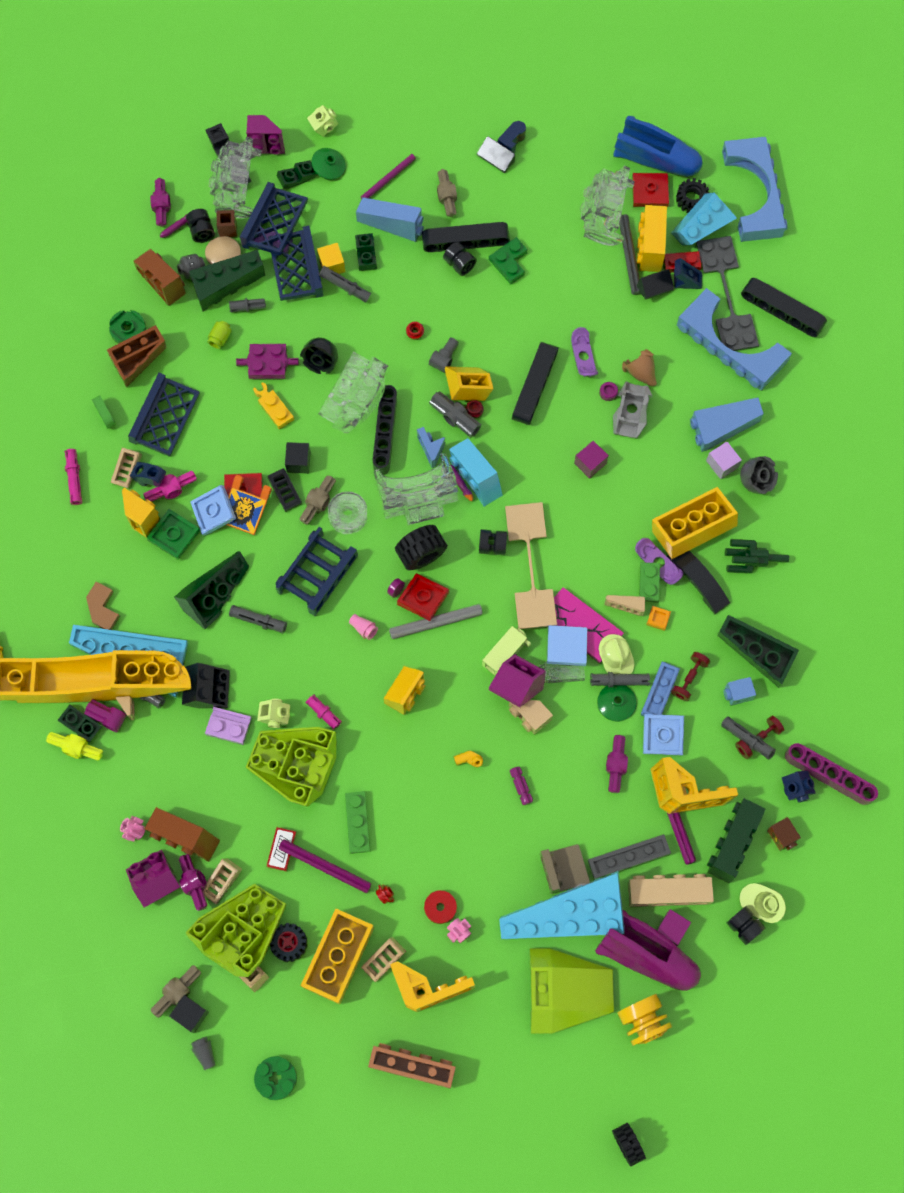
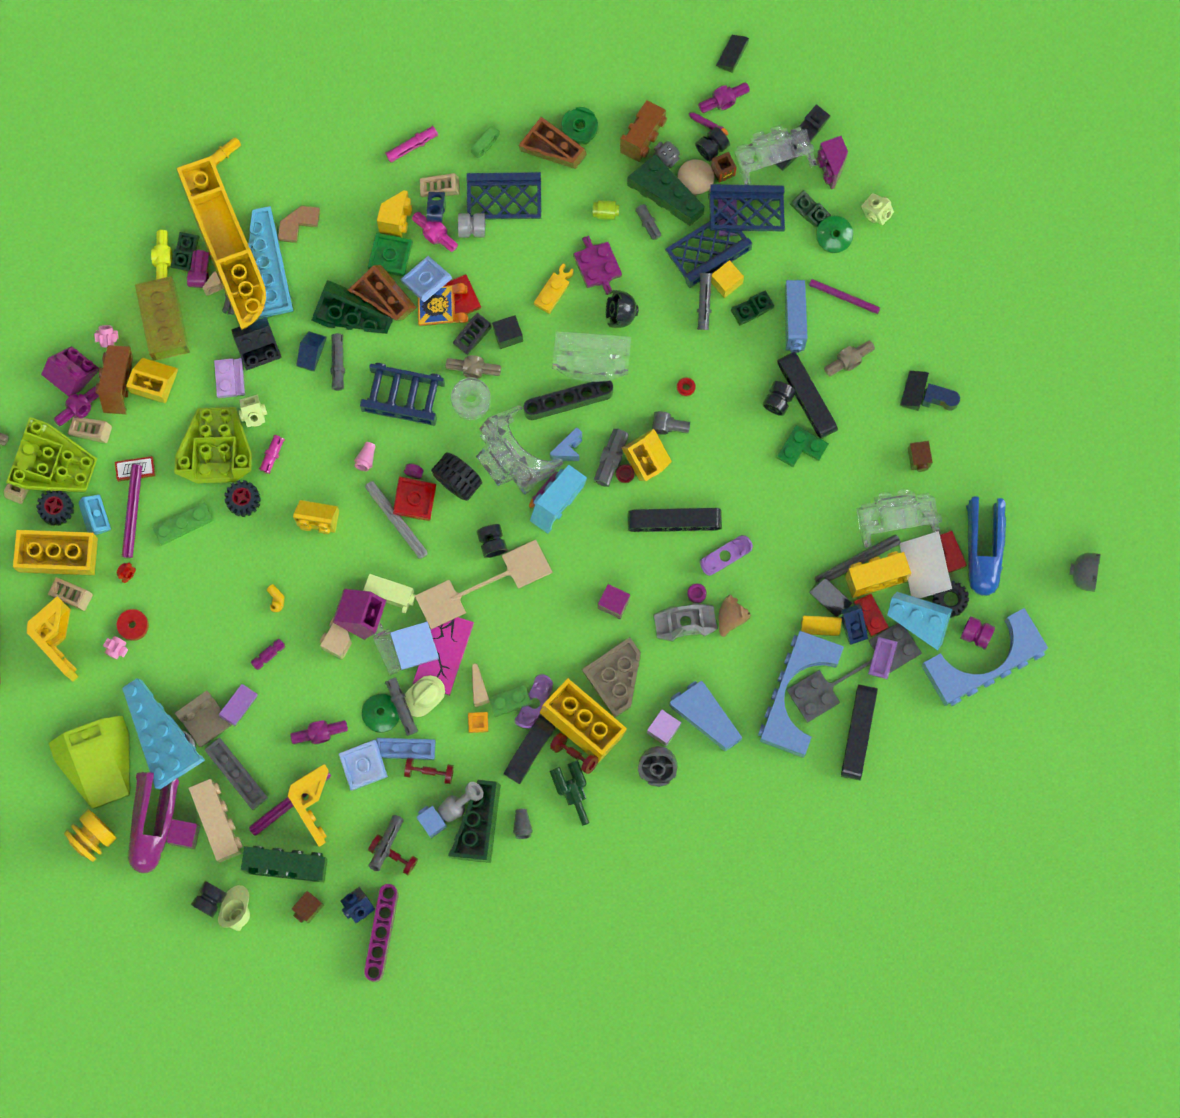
camera: 70 degrees right, 5 degrees up
none -> medium azure slope [79,495,111,535]
none -> yellow slope [126,358,178,404]
none -> clear yellow brick [135,276,190,361]
none -> medium lavender tile [219,684,258,726]
none -> black wheel [224,480,261,517]
none -> dark blue slope [296,331,327,372]
none -> dark orange wedge [348,265,417,321]
none -> light grey piece [438,782,483,822]
none -> light grey wheel [458,213,485,238]
none -> dark grey cone [513,809,533,839]
none -> dark red wheel [550,733,598,774]
none -> dark tan plate [582,637,641,718]
none -> black slope [716,35,749,73]
none -> yellow slope [801,616,842,636]
none -> medium lavender tile [868,637,898,679]
none -> white sticker [900,531,952,599]
none -> reddish brown brick [908,441,933,472]
none -> magenta wheel [960,616,995,650]
none -> dark grey cylinder [1070,553,1101,592]

